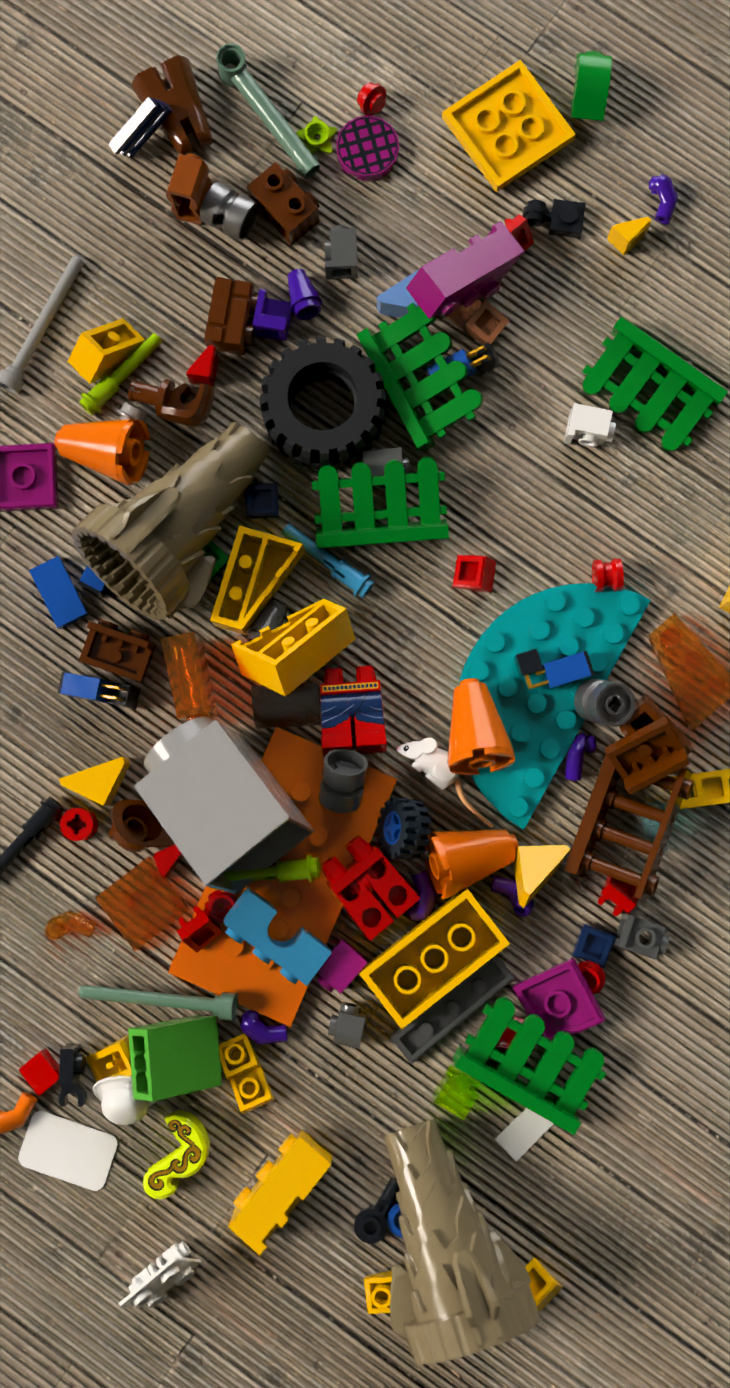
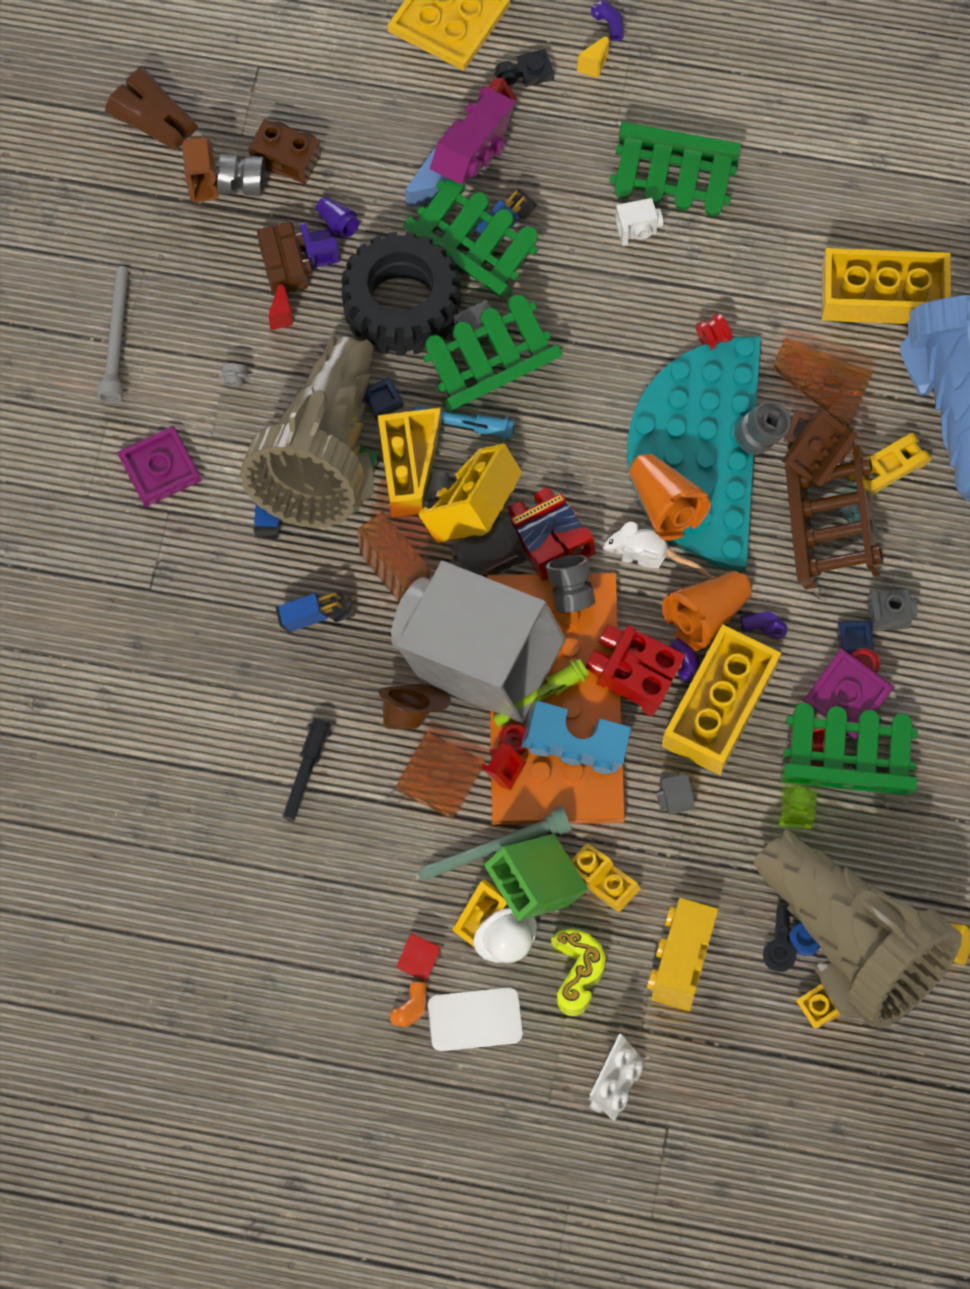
camera: 30 degrees left, 15 degrees down
blue tile [29,556,89,629] -> none
clear orange arm [44,911,97,940] -> none
orange cone [55,419,150,485] -> none
yellow slope [59,757,130,806] -> none
black plate [59,1044,87,1107] -> none
red wheel [60,808,99,841] -> none
yellow slope [67,318,145,384] -> none
reddish brown bracket [78,619,156,684] -> none
lime pin [79,333,162,416] -> none
dark blue tile [108,97,173,158] -> none
reddish brown piece [128,379,214,427] -> none
red slope [153,844,183,878] -> none
sand green piece [216,44,320,178] -> none
dark purple arm [240,1010,288,1044] -> none
lime plate [296,116,337,154] -> none
magenta brick [317,938,368,994] -> none
dark grey brick [324,225,358,280] -> none
tile [336,115,399,181] -> none
red plate [357,82,386,116] -> none
black wheel [377,798,431,859] -> none
dark grey tile [390,955,515,1064] -> none
nougat slope [445,299,509,344] -> none
red slope [452,555,496,593] -> none
white sticker [495,1108,554,1161] -> none
yellow slope [513,845,571,908] -> none
piece [514,648,594,690] -> none
dark purple arm [565,733,596,781] -> none
red tile [598,876,638,916] -> none

